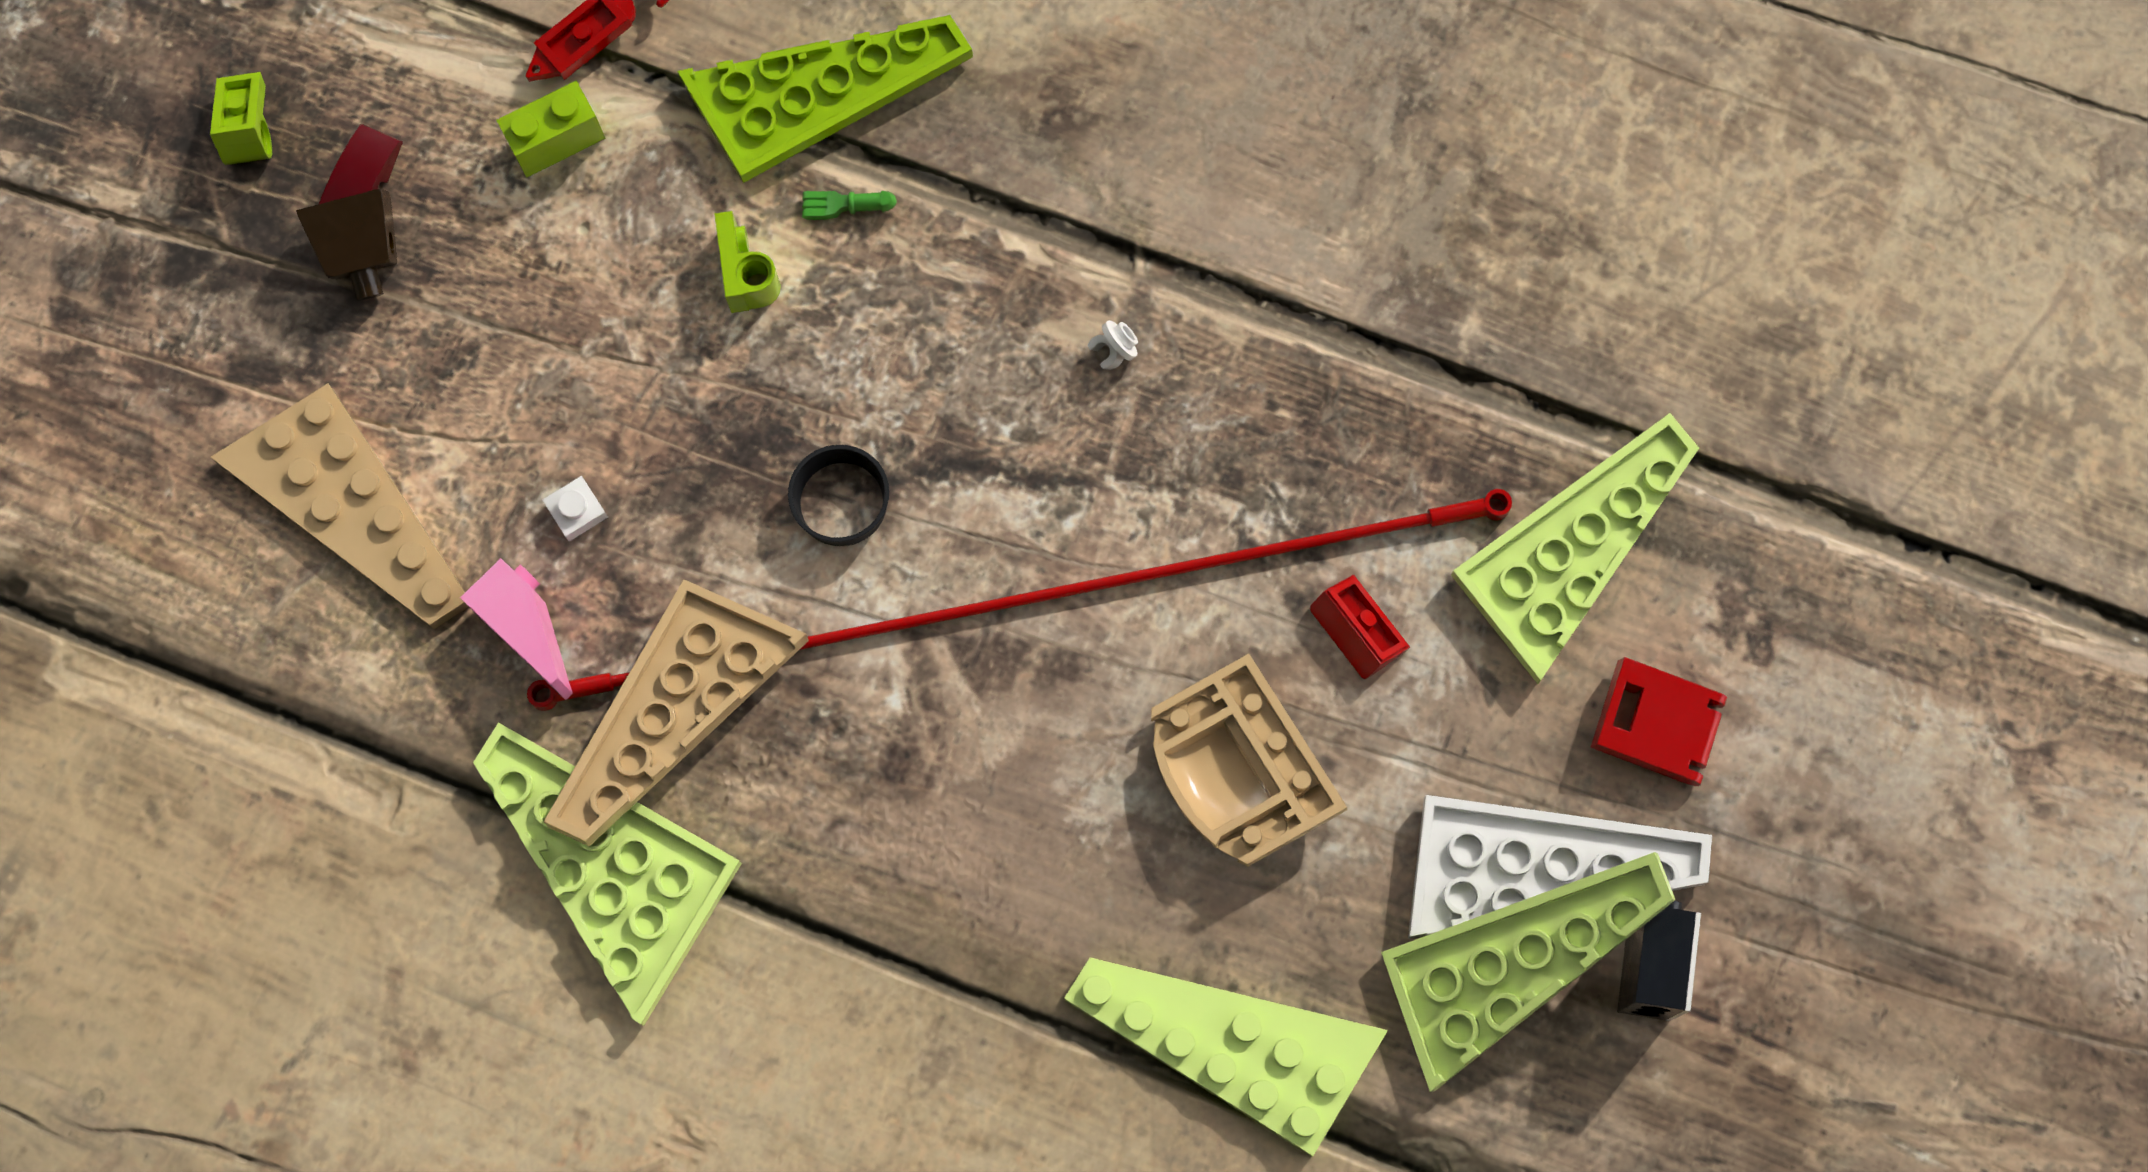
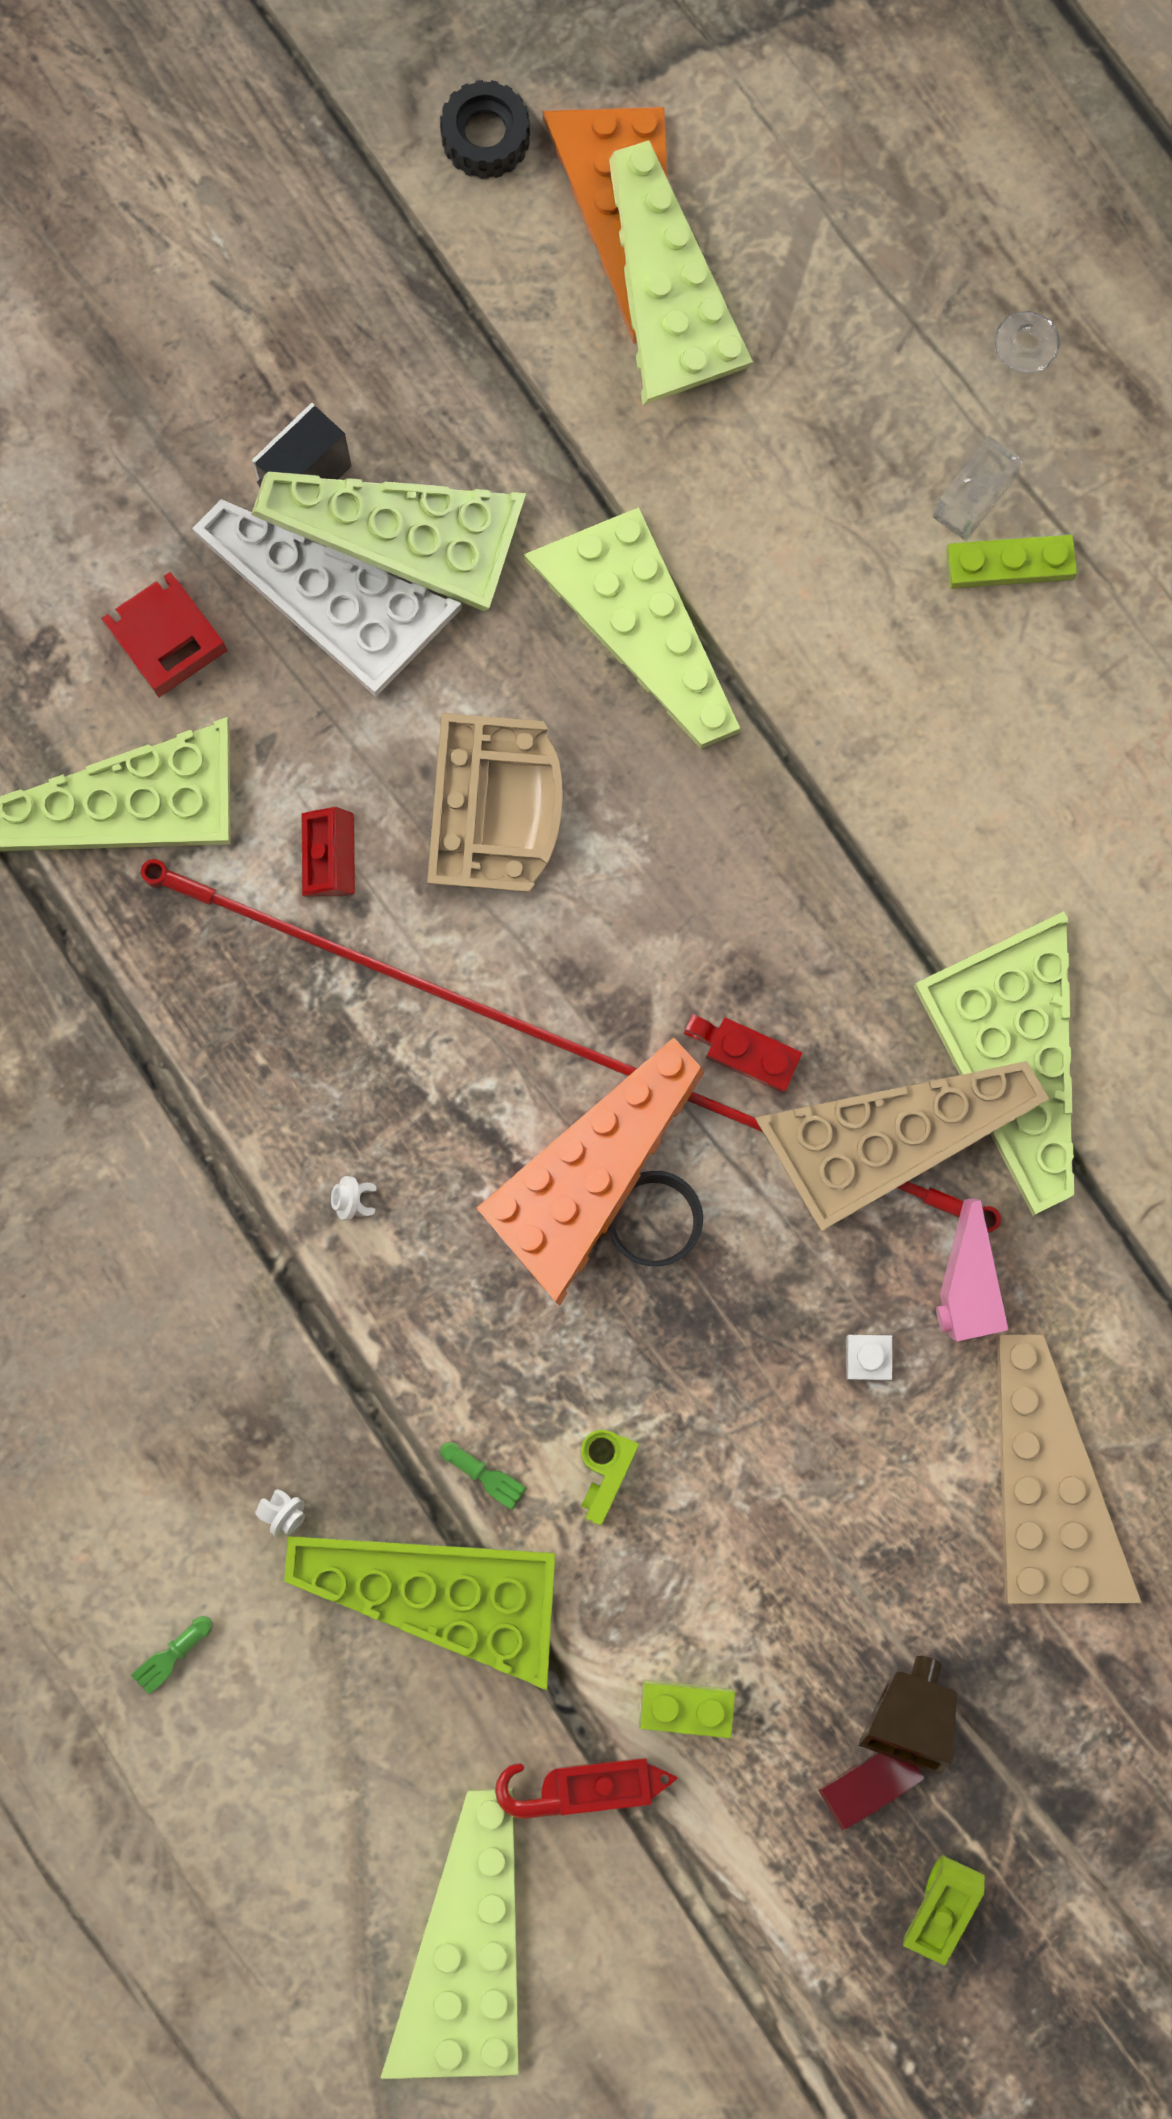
camera: 150 degrees left, 5 degrees up
none -> white plate [255,1489,305,1538]
none -> wing [477,1037,704,1306]
none -> red plate [683,1014,803,1094]

